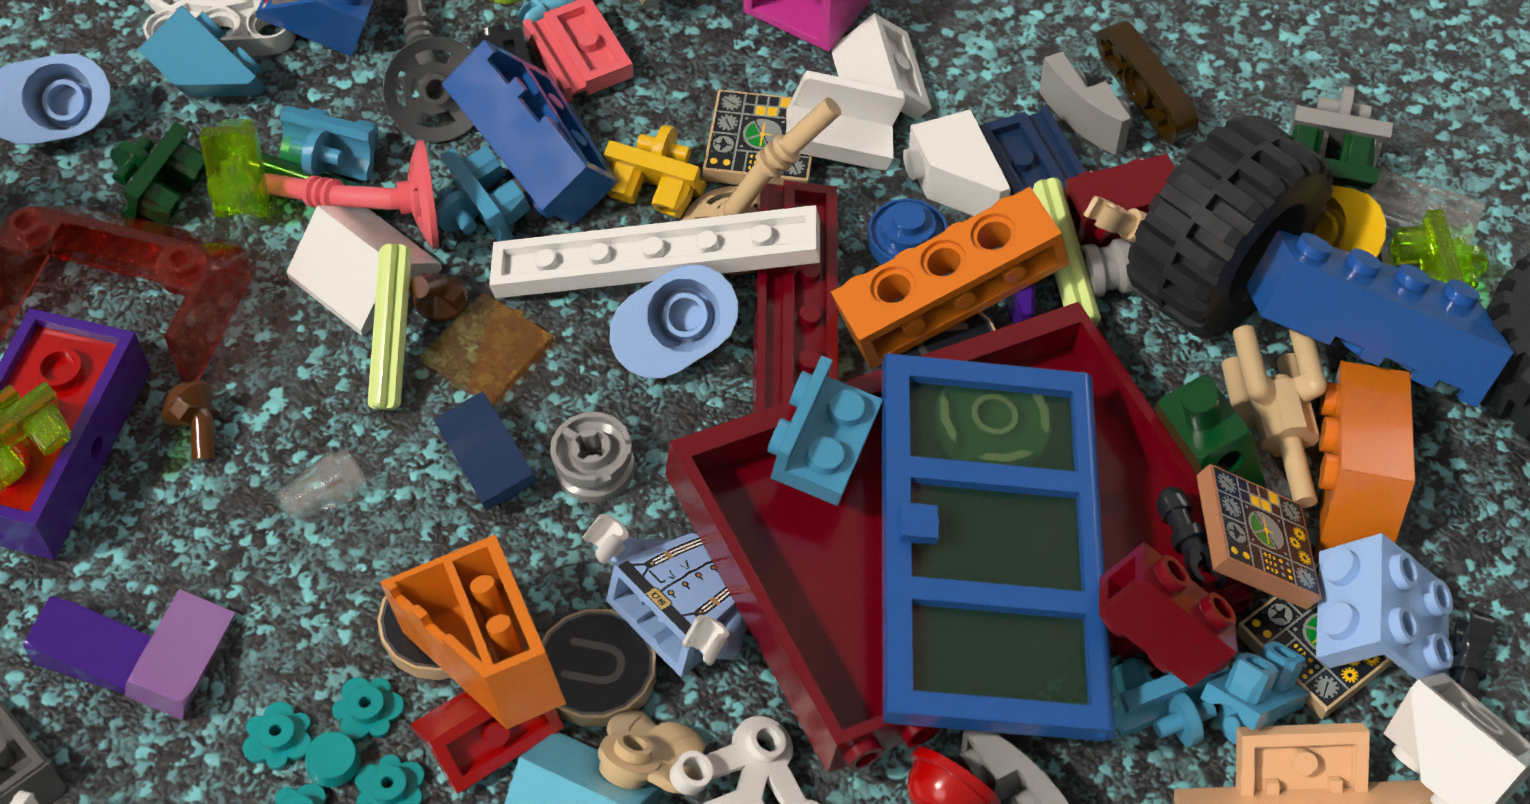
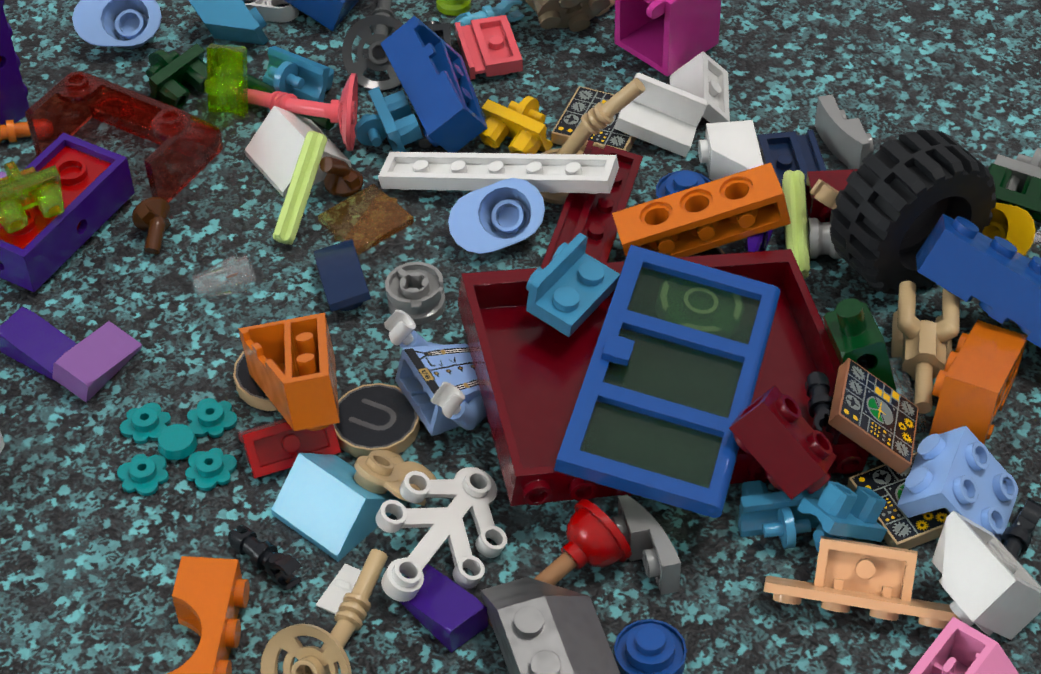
camera: 15 degrees right, 10 degrees down
dark brown beam [1096,20,1199,144] -> none

